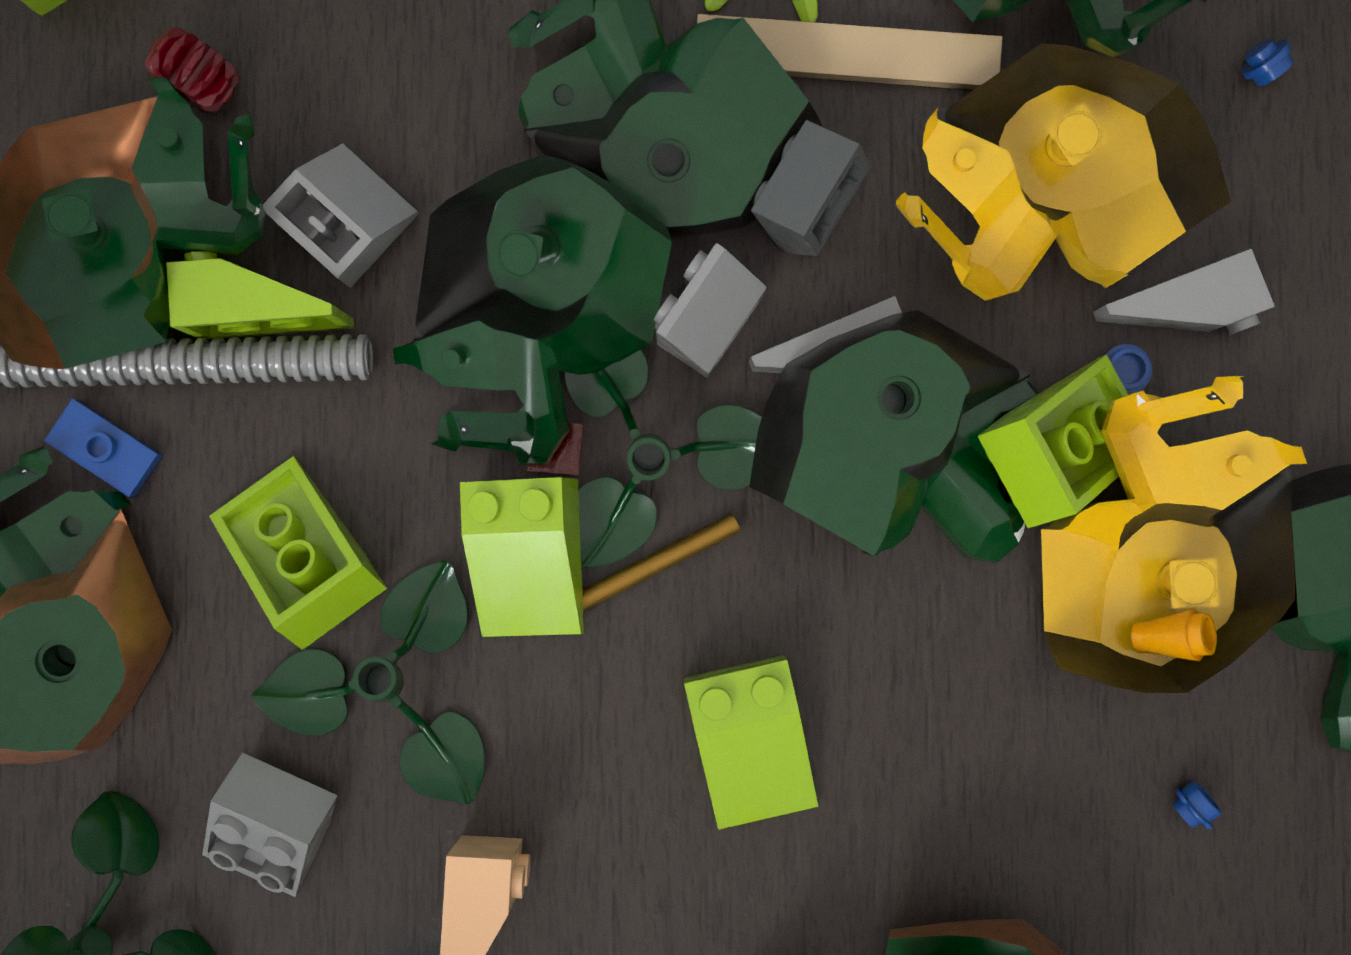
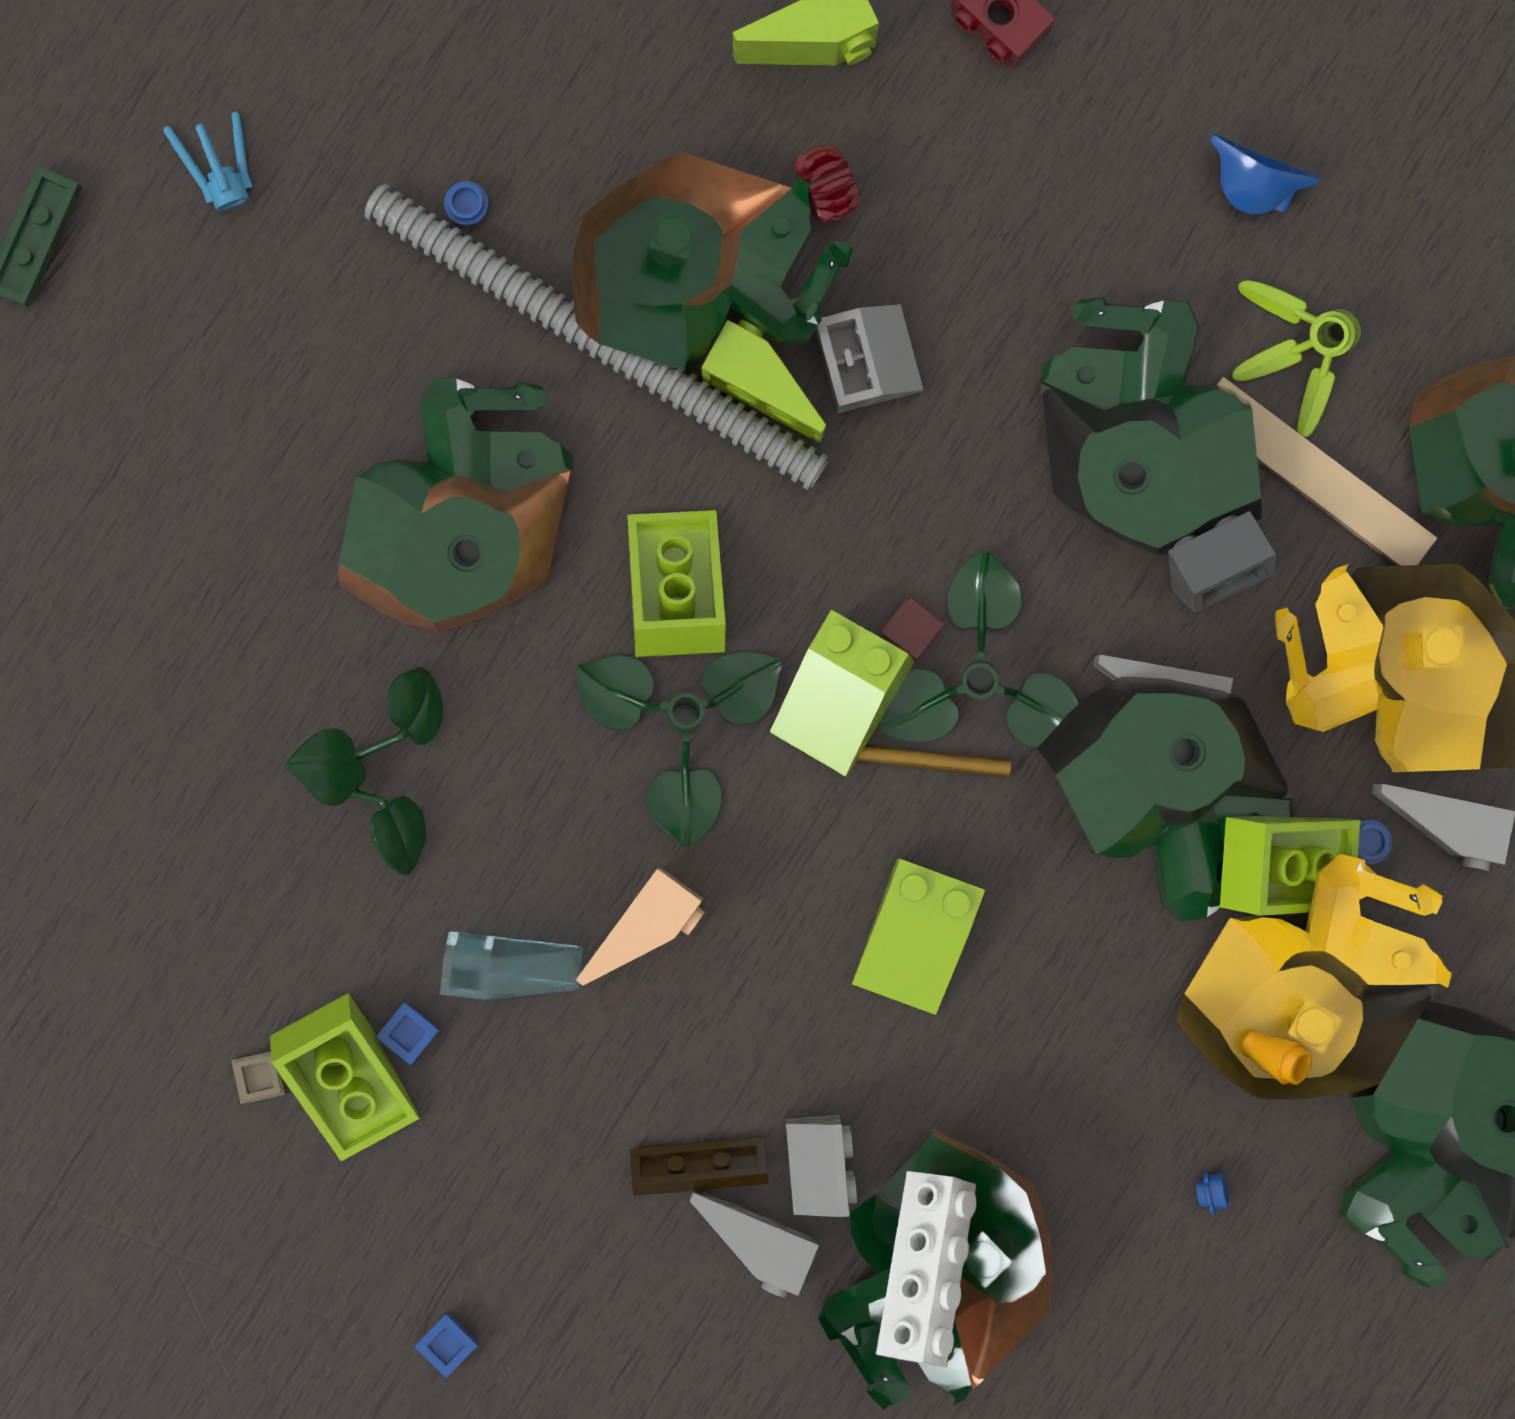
camera: 30 degrees right, 0 degrees up
blue plate [44,398,163,498] -> none
light grey slope [202,752,337,897] -> none
dark green piece [393,155,672,463] -> none
light grey slope [653,243,767,379] -> none

